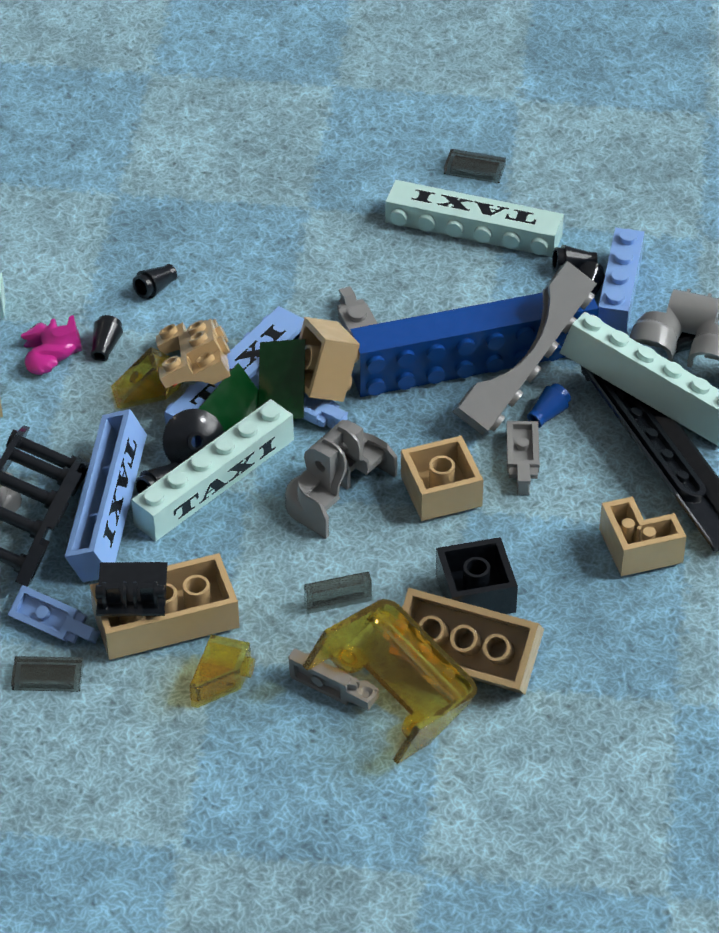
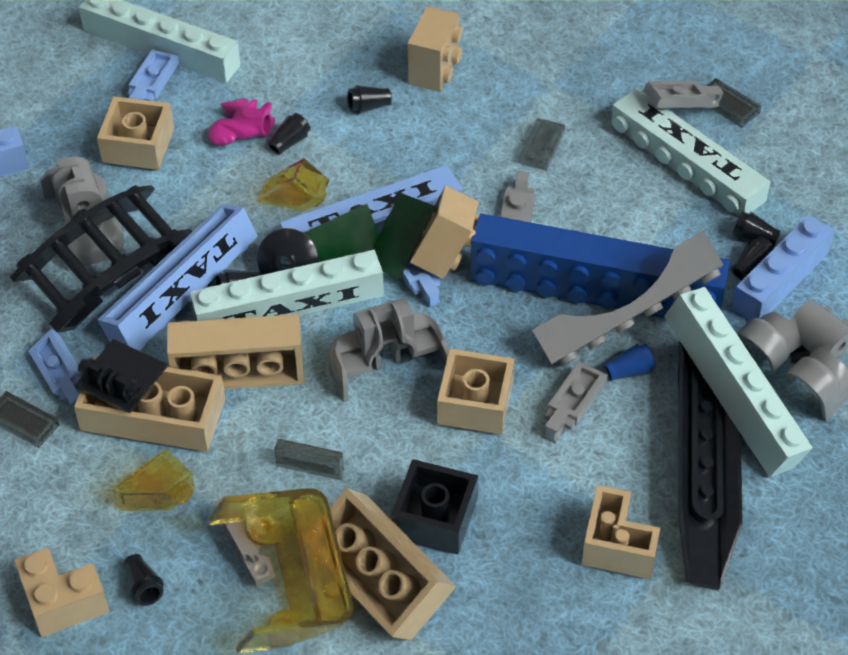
camera: 30 degrees right, 5 degrees up
tan bracket [156,319,230,389] -> none
none -> tan brick [14,547,110,638]
none -> black cone [123,554,164,606]
none -> tan brick [167,314,305,389]
none -> tan brick [407,6,463,92]
none -> clear smoke tile [519,118,565,171]
none -> light grey hinge [643,81,724,109]

